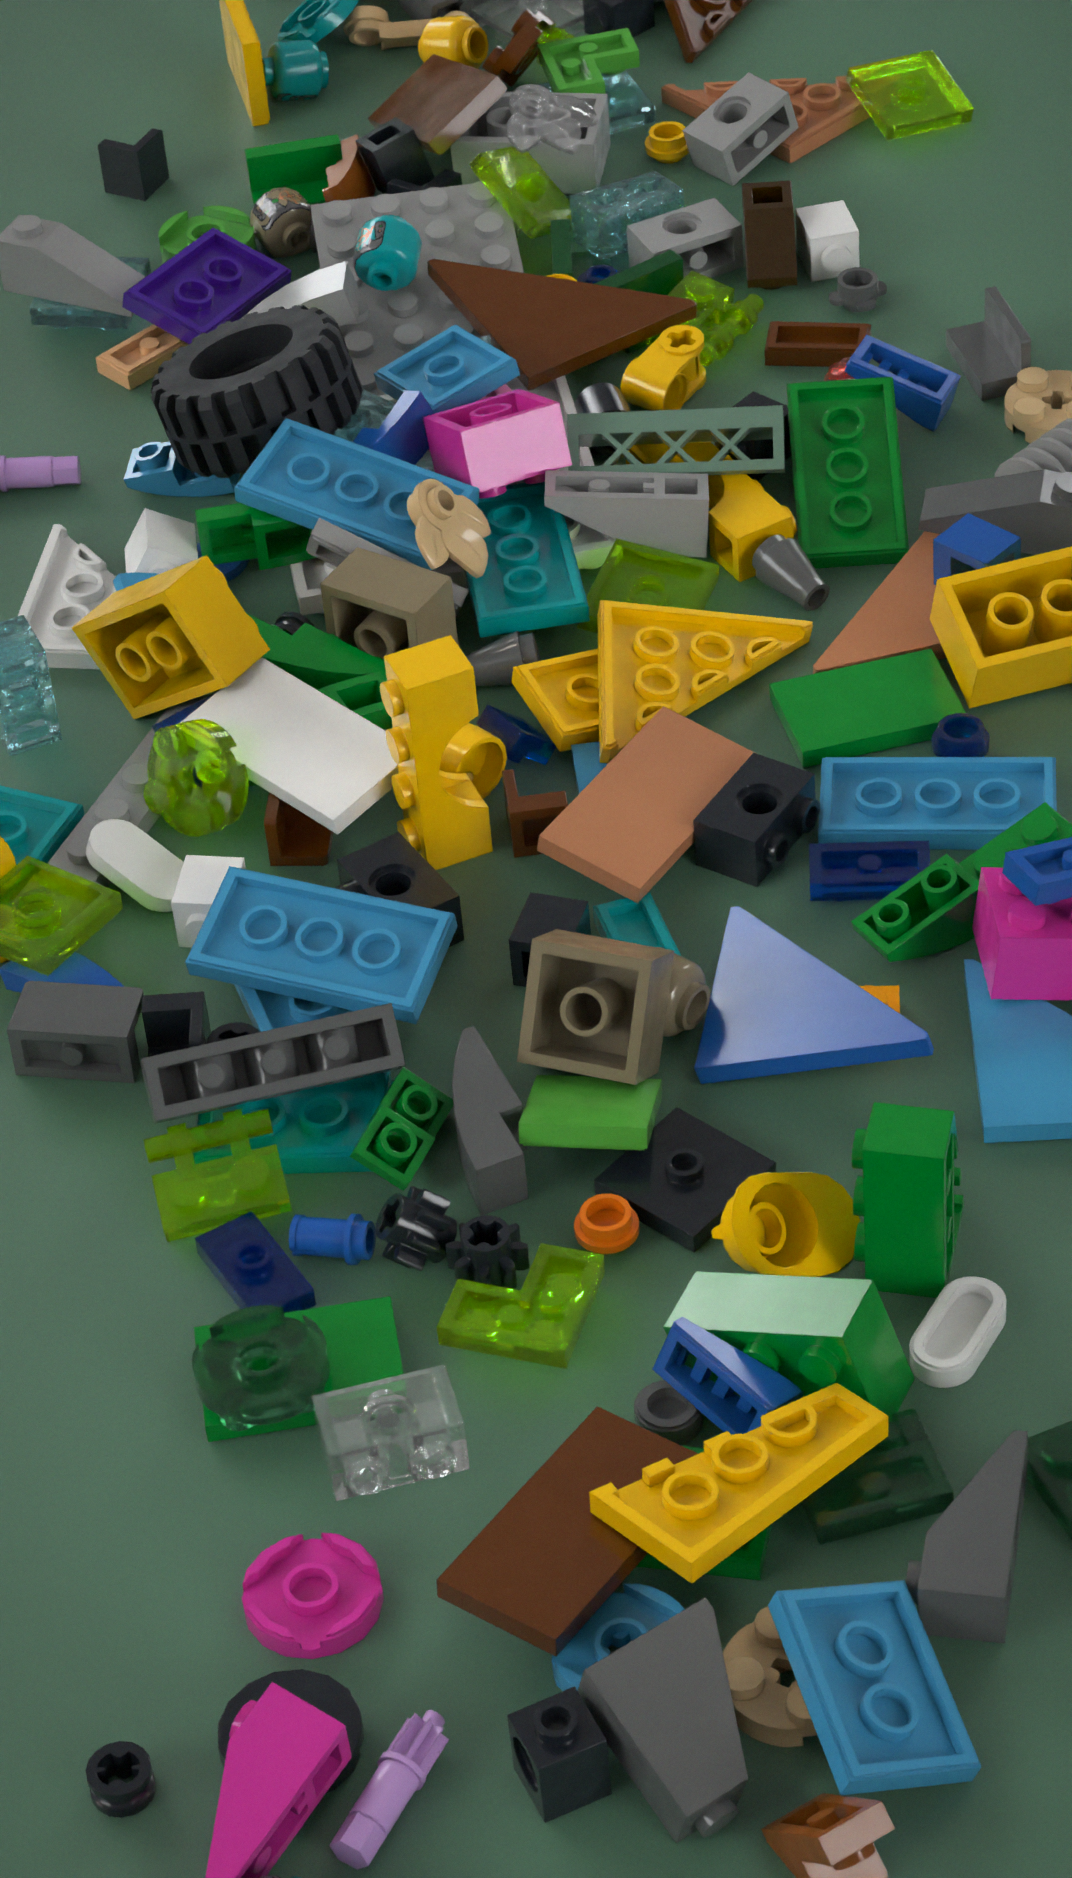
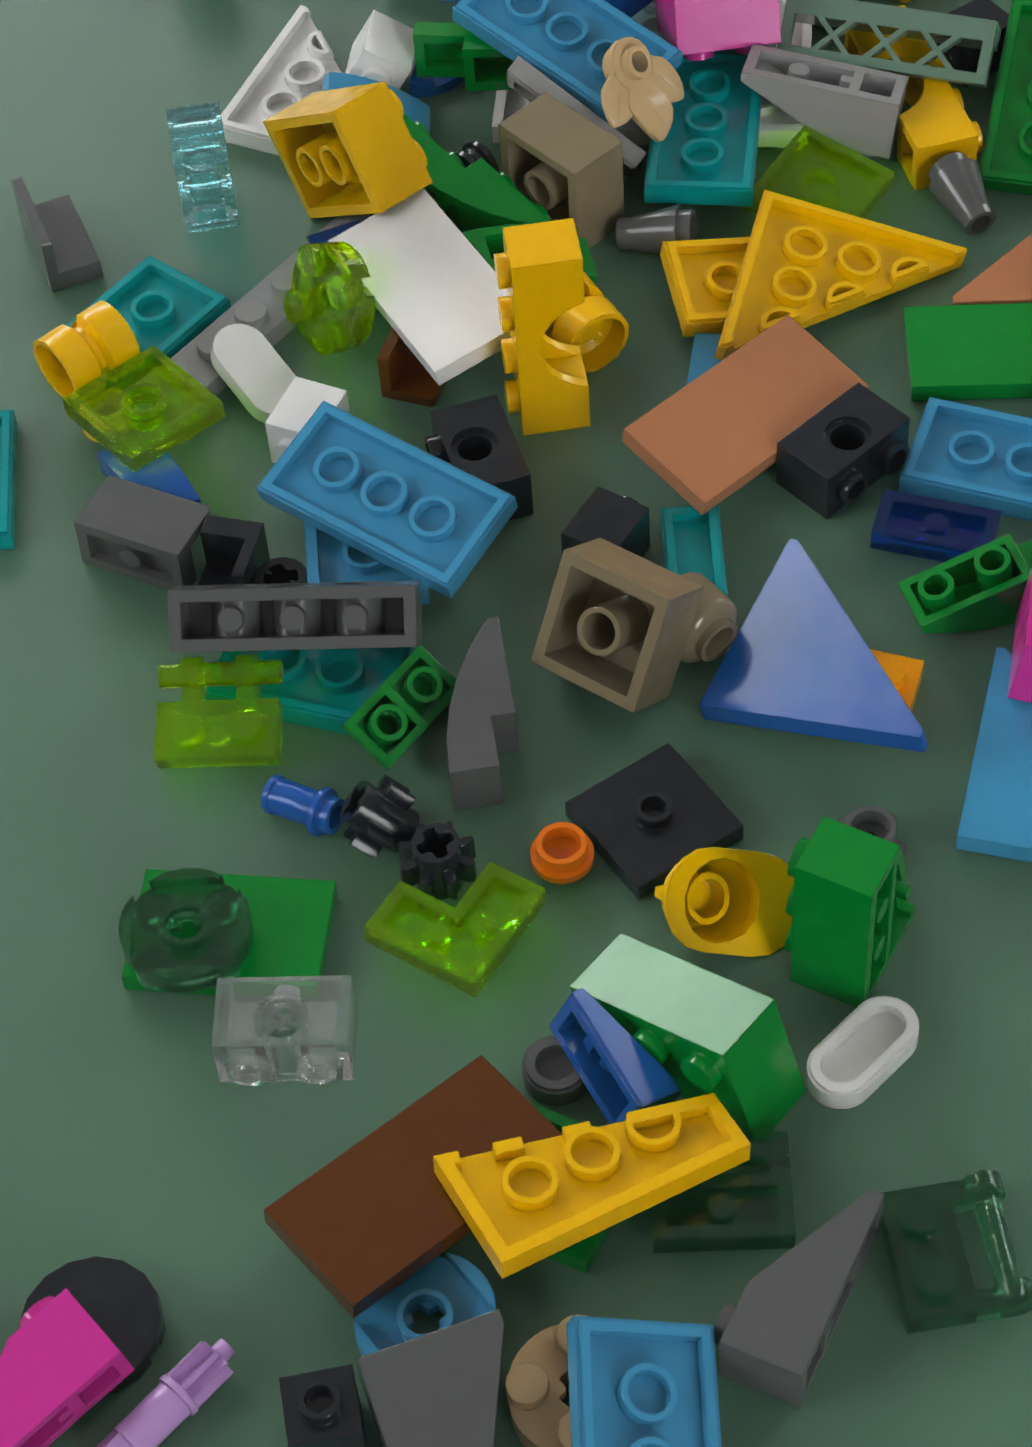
camera: 15 degrees right, 10 degrees up
clear blue plate [195,1211,316,1319] -> none
dark pink tile [242,1532,384,1659] -> none
plate [476,705,556,765] -> none
reddish brown panel [502,769,568,858] -> none
bright green tile [519,1075,662,1151] -> none

